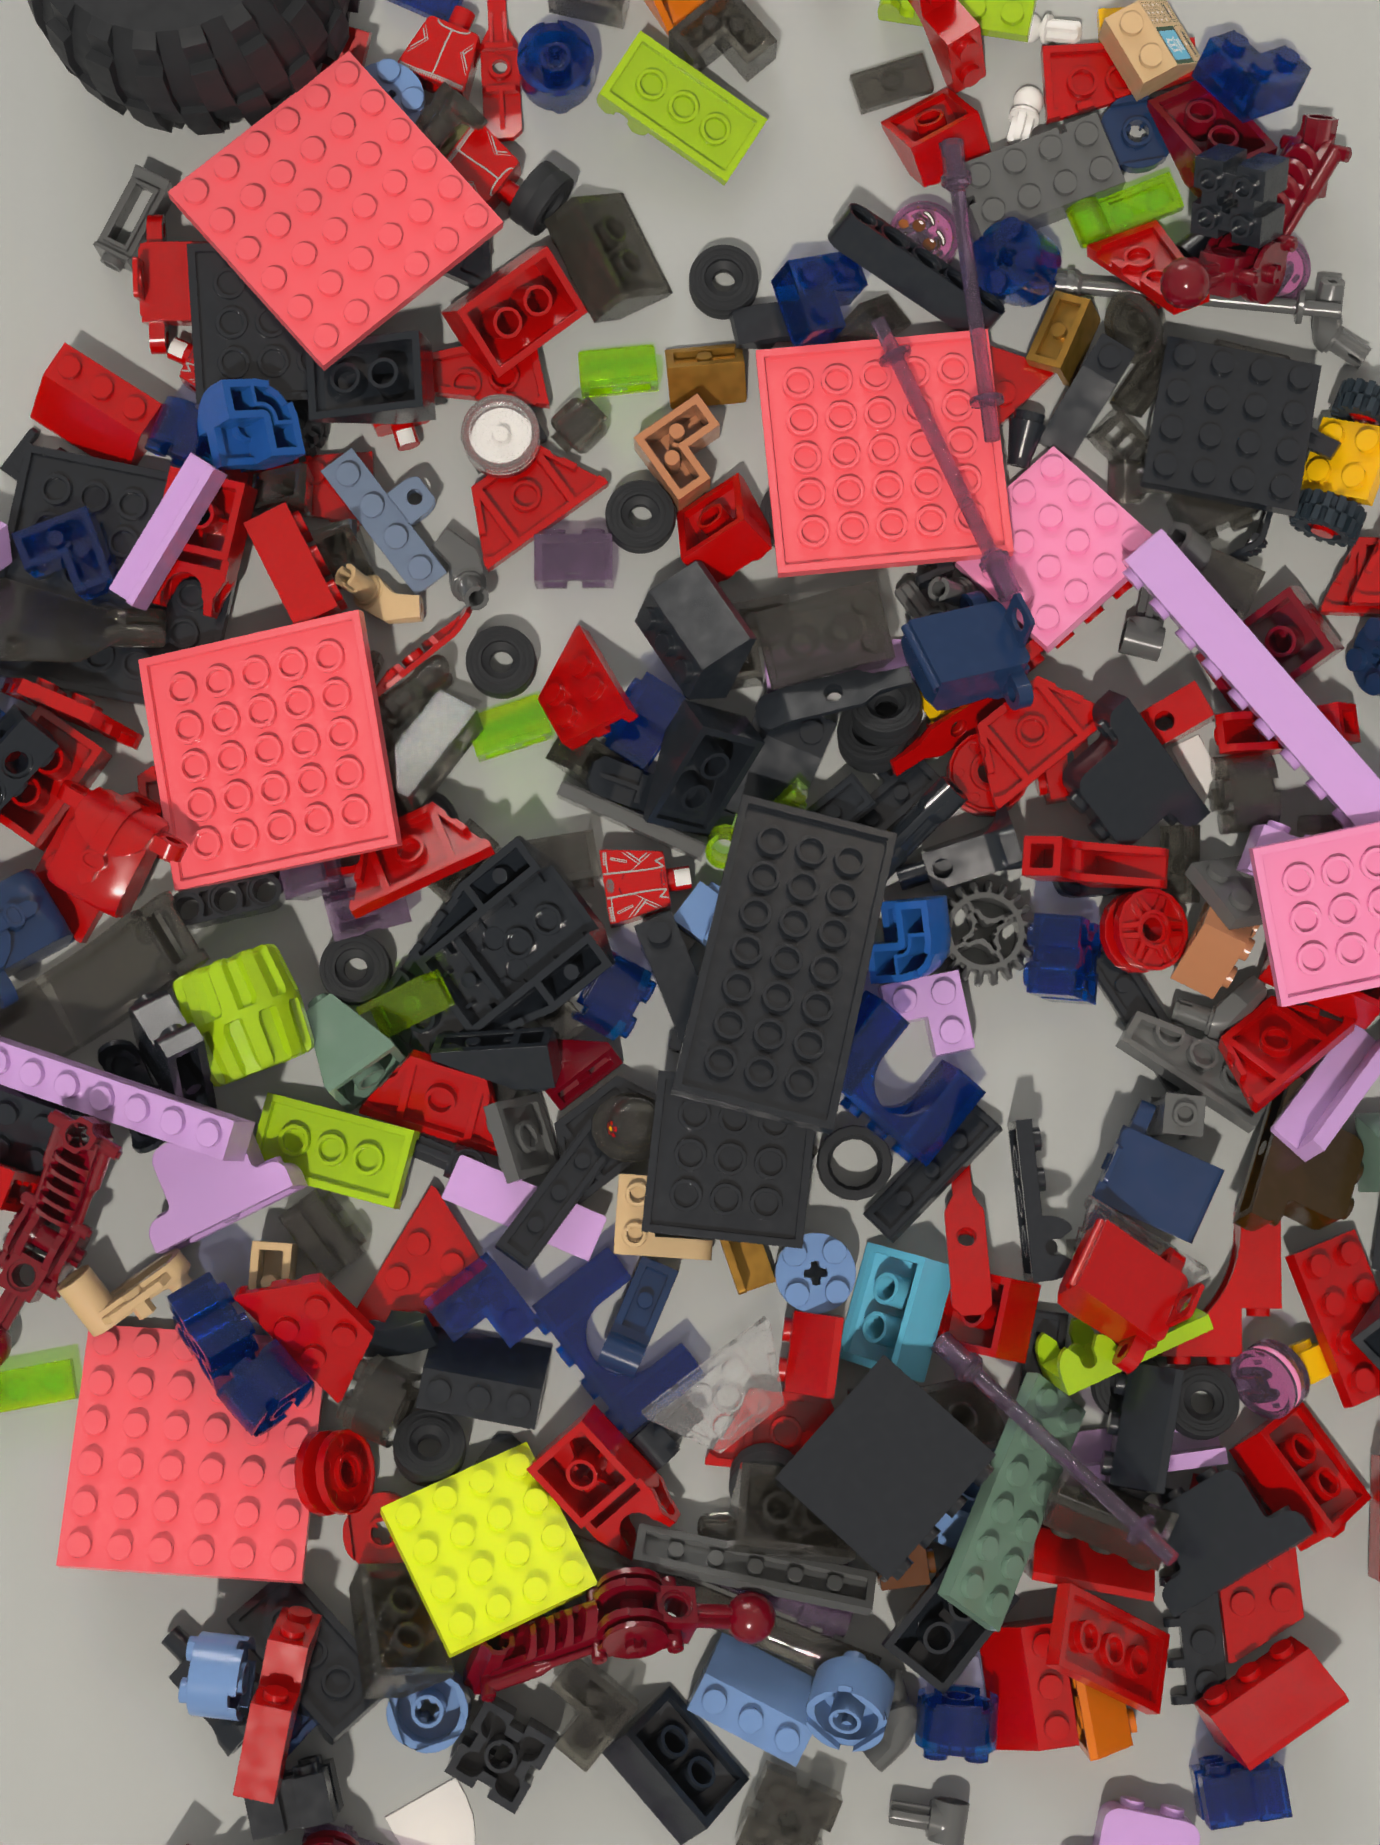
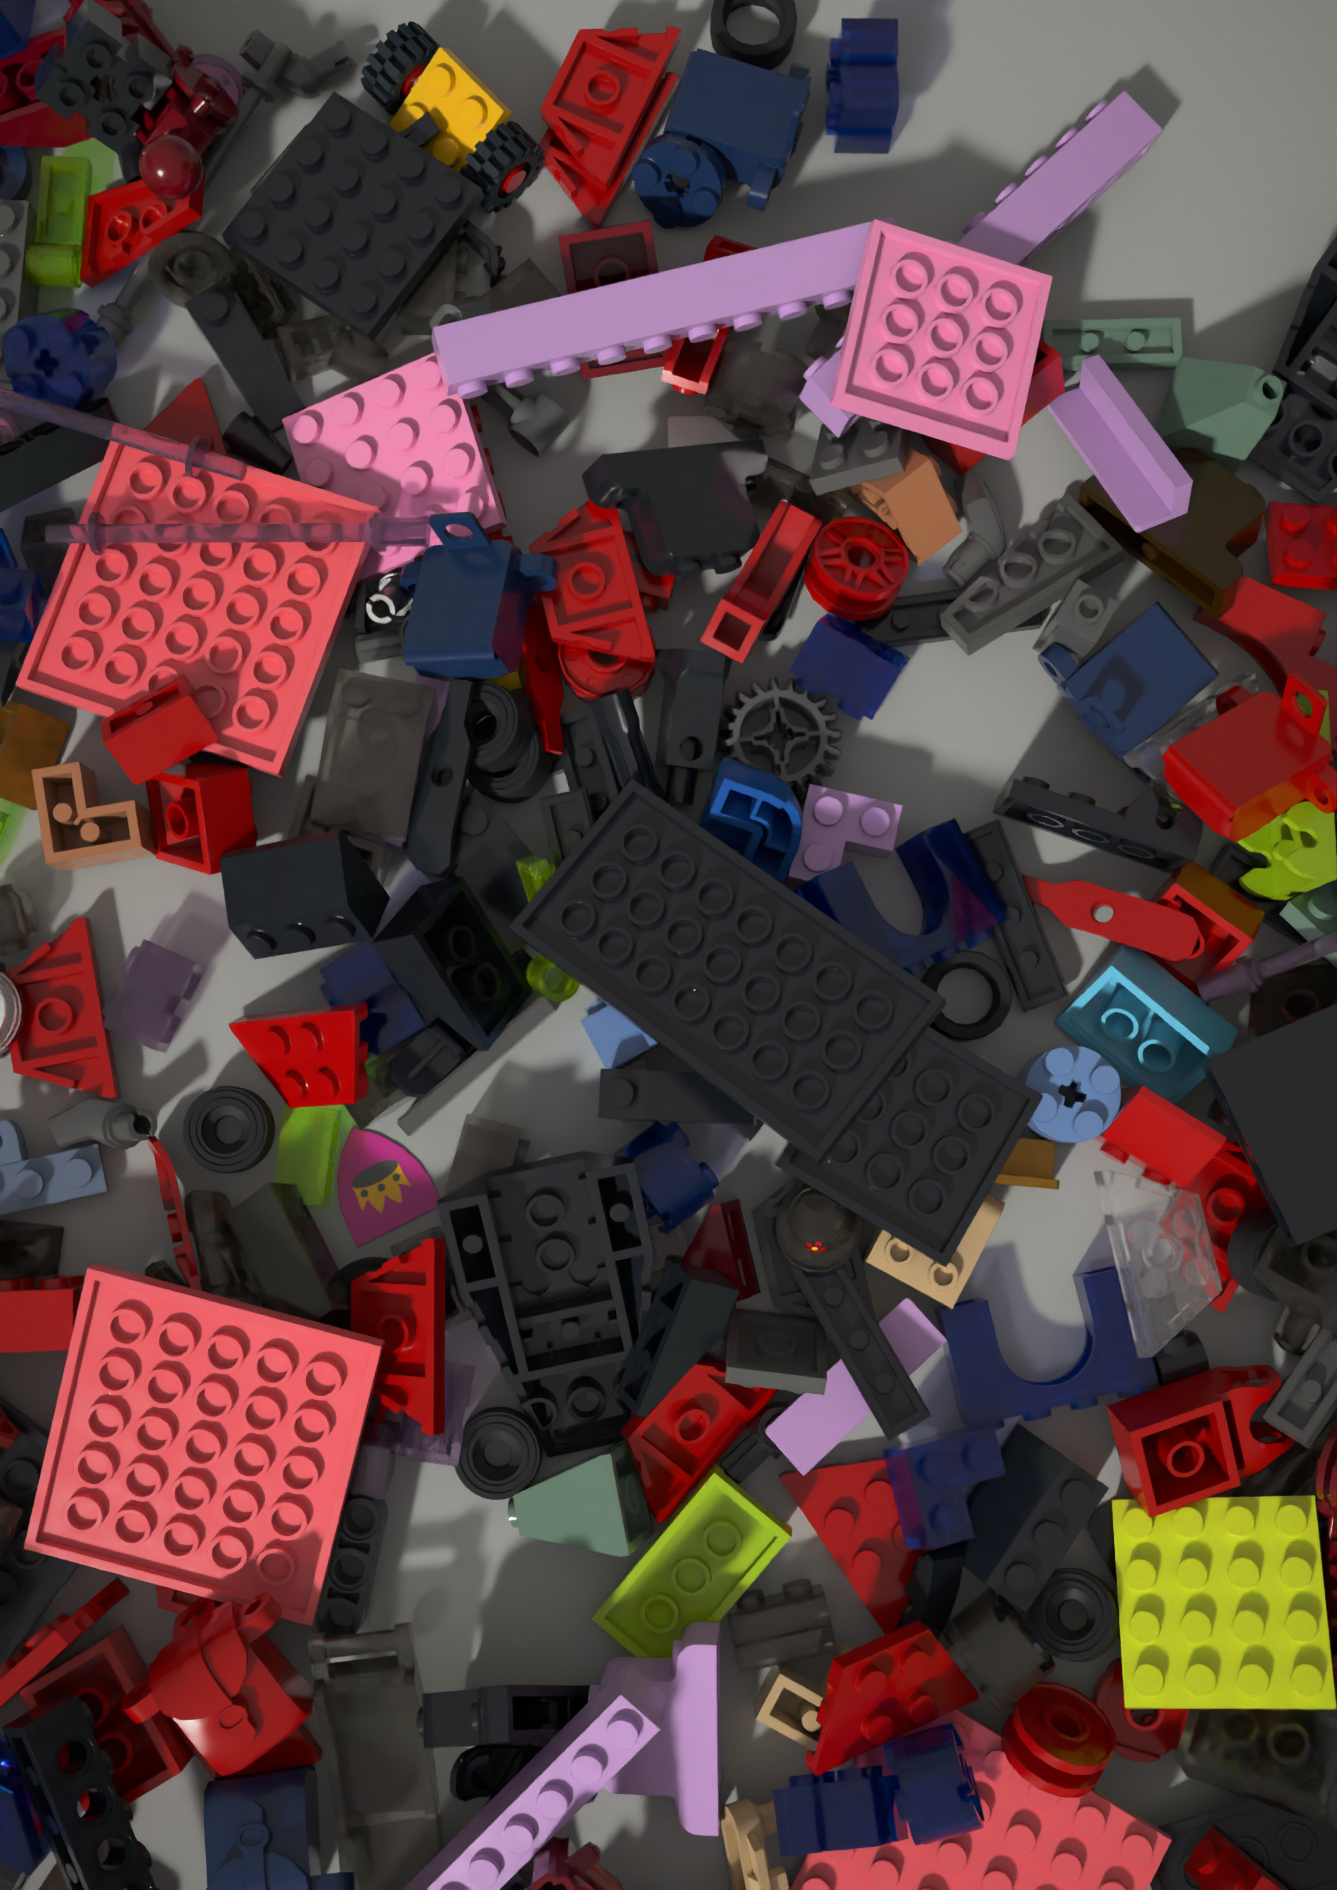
camera: 70 degrees left, 0 degrees up
lime wheel [173,944,314,1087] -> none
tan arm [335,563,424,624] -> none
clear neon green panel [356,969,455,1038] -> none
dark blue plate [597,1256,679,1379] -> none
red torso [599,850,692,928] -> none
black tyre [605,480,675,554] -> none
pearl gold panel [1026,290,1101,387] -> none
red torso [1139,680,1215,748] -> none
red wing [1218,995,1356,1113] -> none
none -> red panel [100,674,218,785]
none -> dark pink sticker [337,1127,440,1248]

